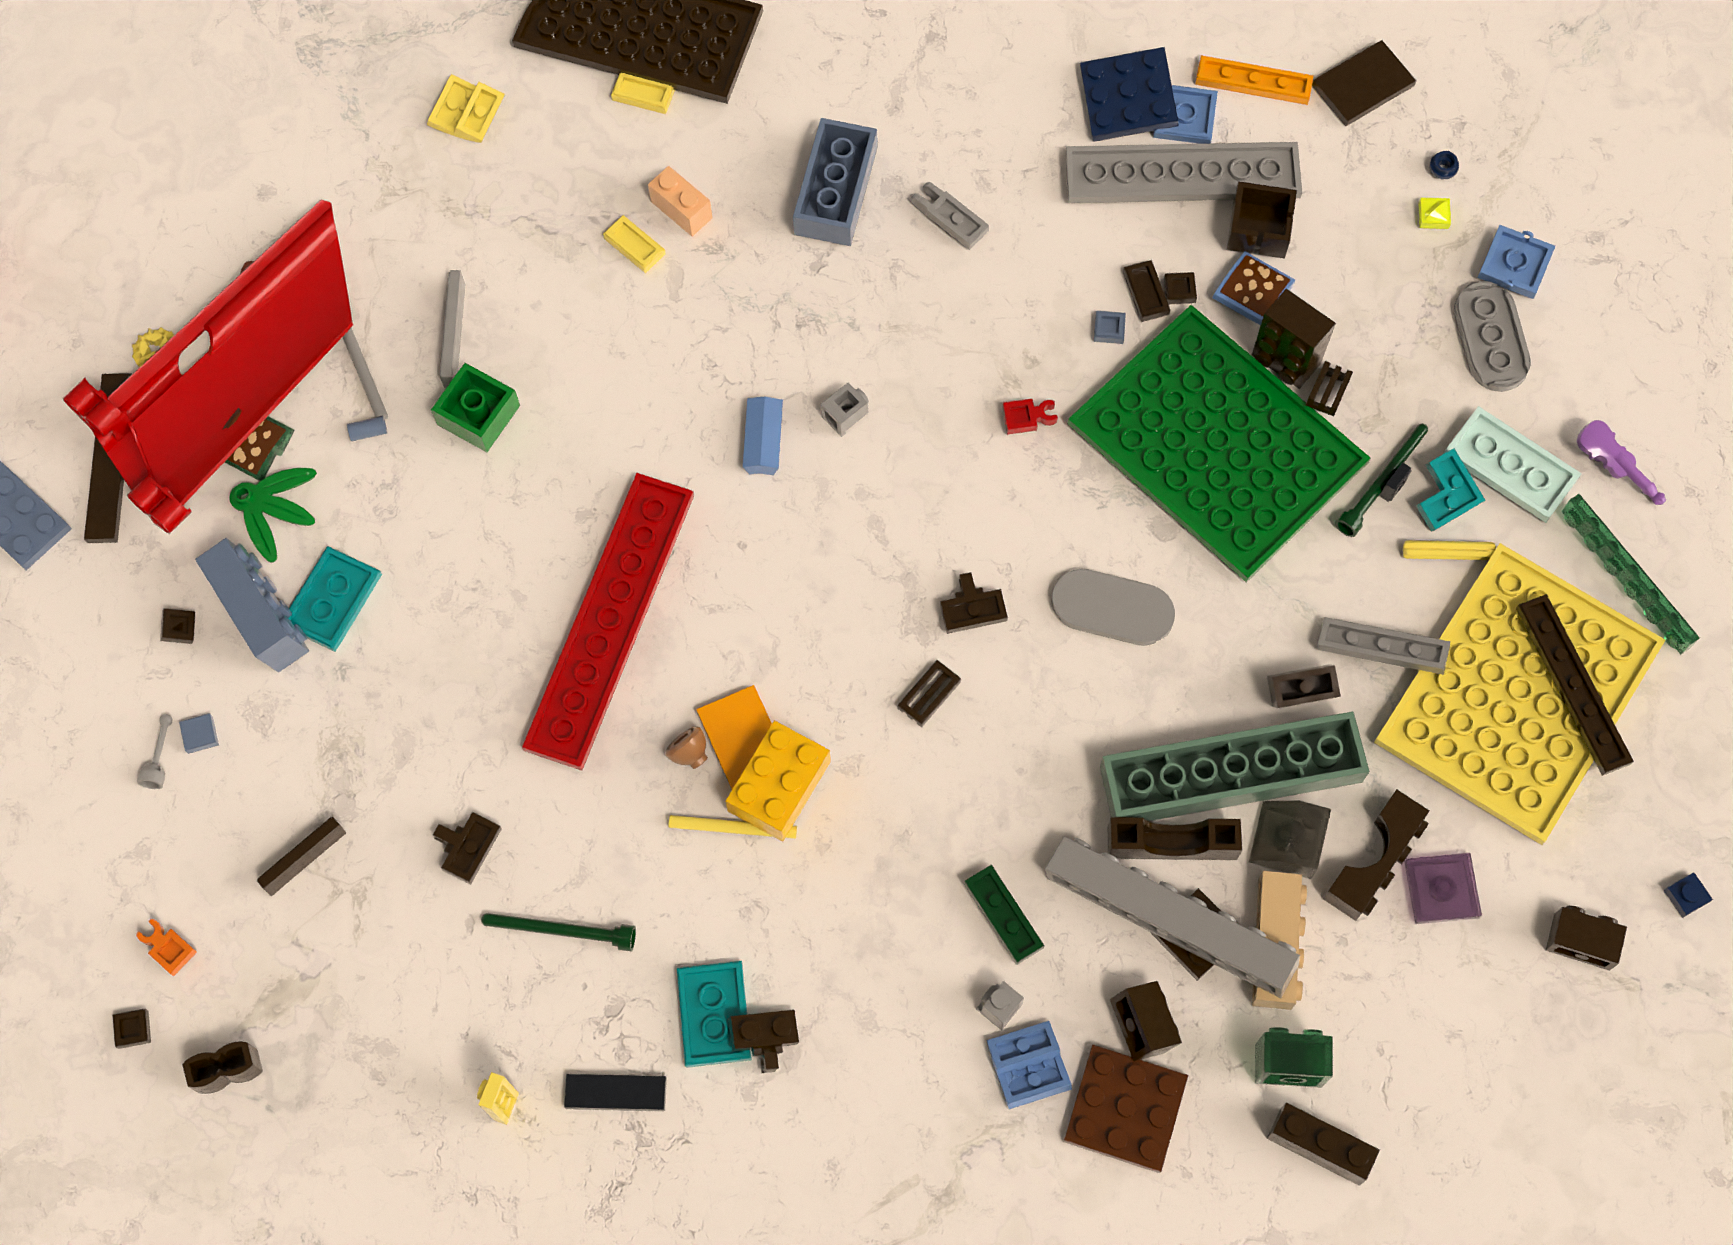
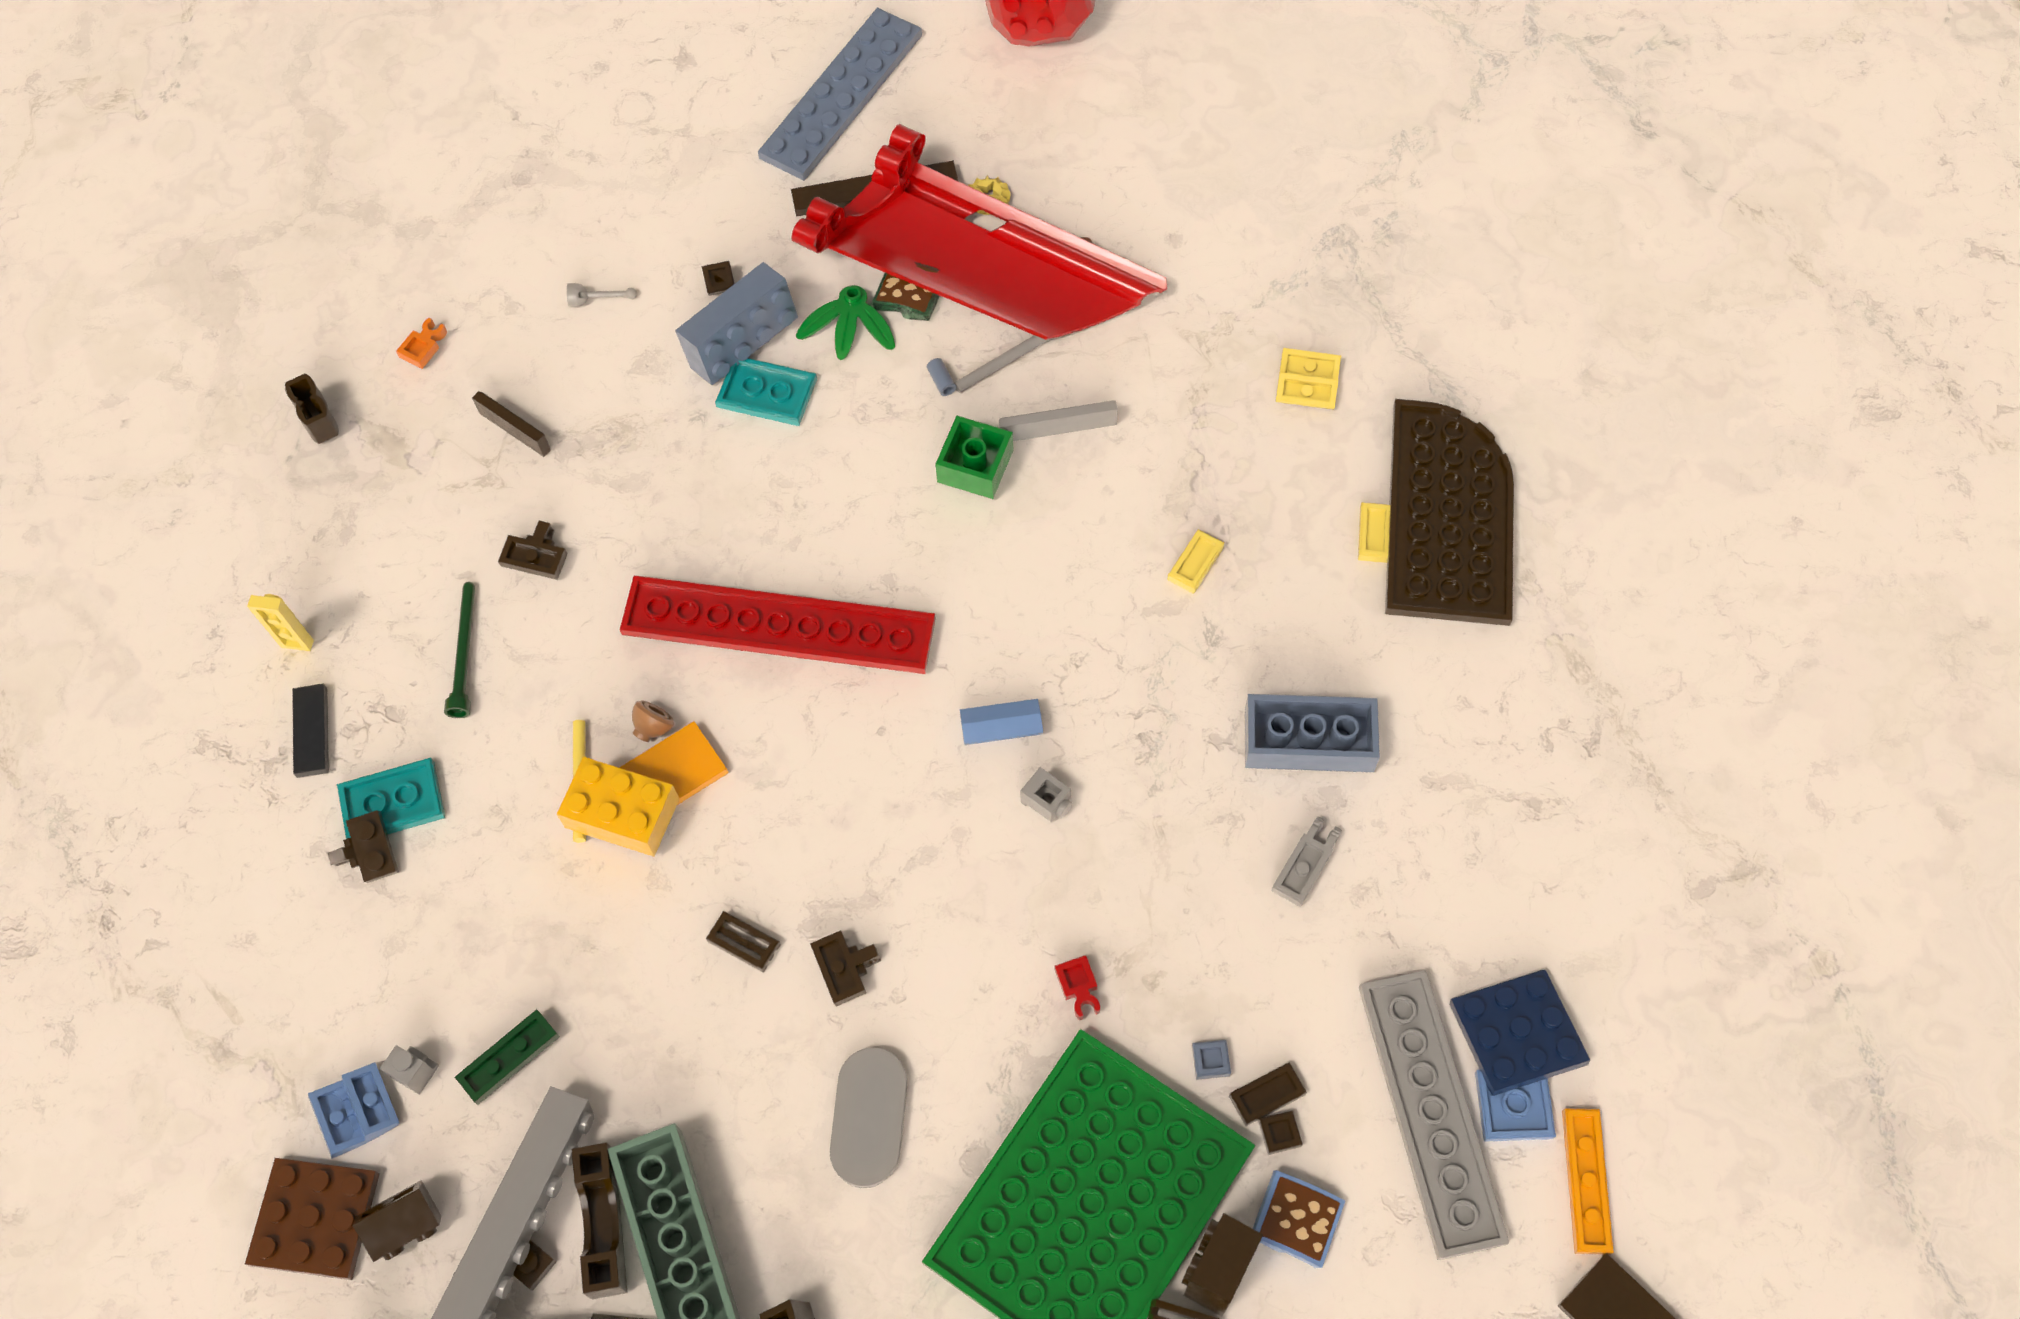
camera: 80 degrees right, 5 degrees down
dark brown tile [112,1009,151,1049] -> none
sand blue tile [179,713,219,754] -> none
light nougat brick [648,166,713,237] -> none
dark brown piece [1226,181,1297,259] -> none

